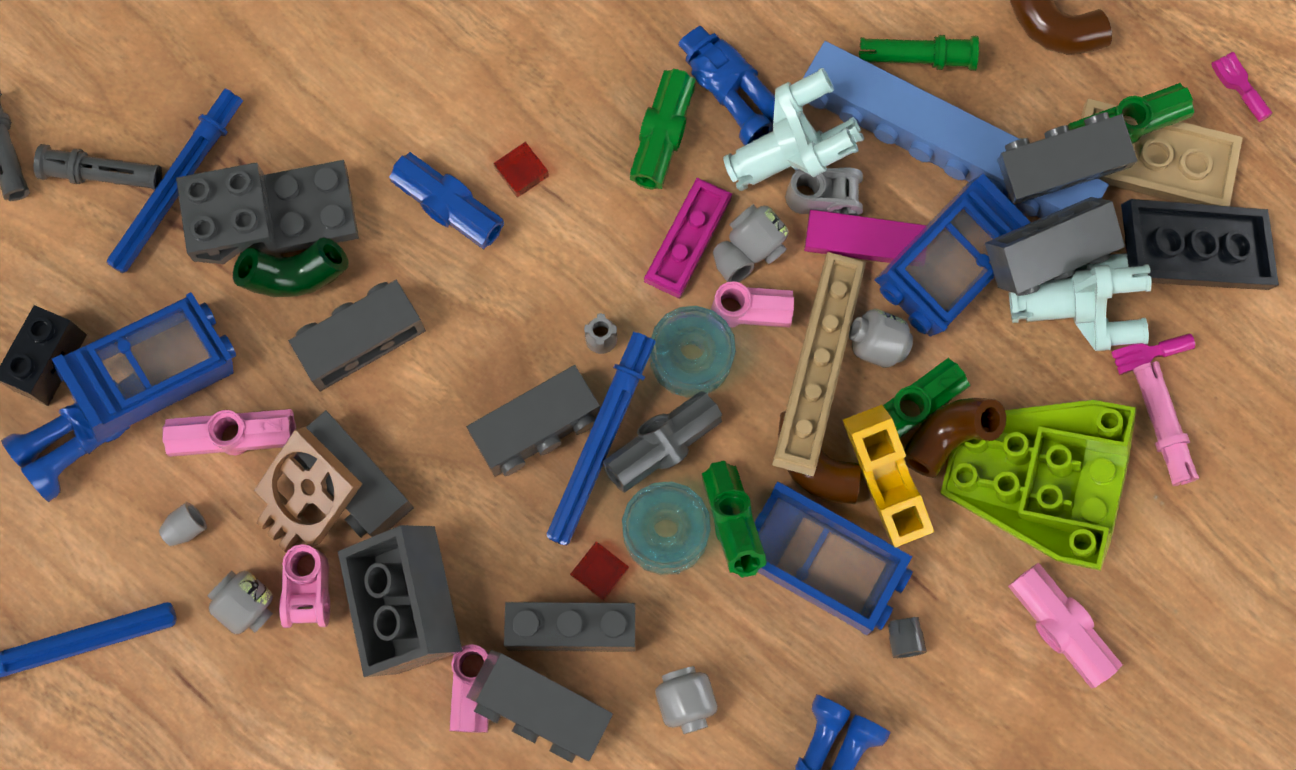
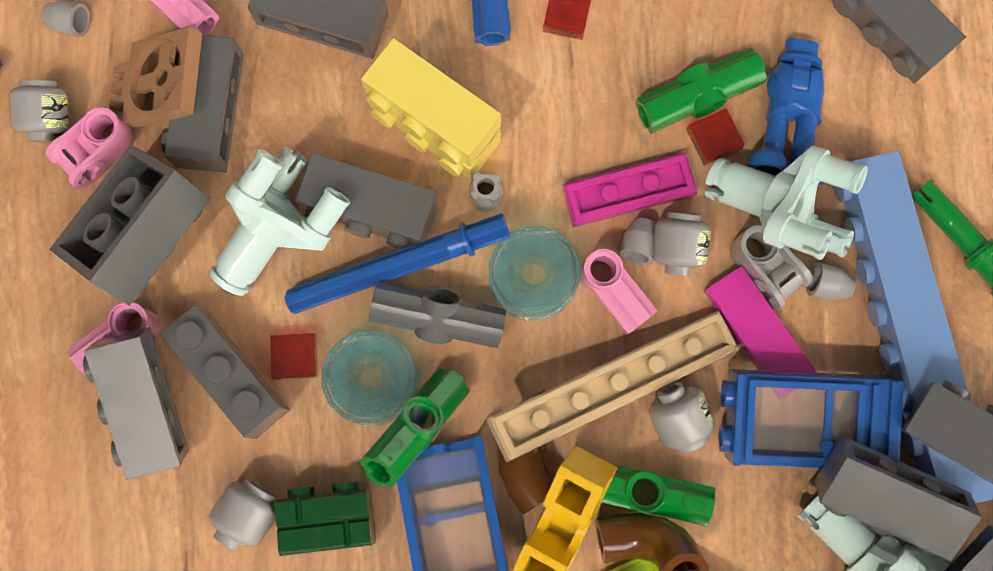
camera: 50 degrees right, 5 degrees up
none -> light aqua wheel [209,146,351,296]
none -> dark green brick [275,481,376,556]
none -> light yellow piece [361,38,501,180]
none -> clear red tile [686,108,745,166]
none -> light grey hose [806,262,856,301]

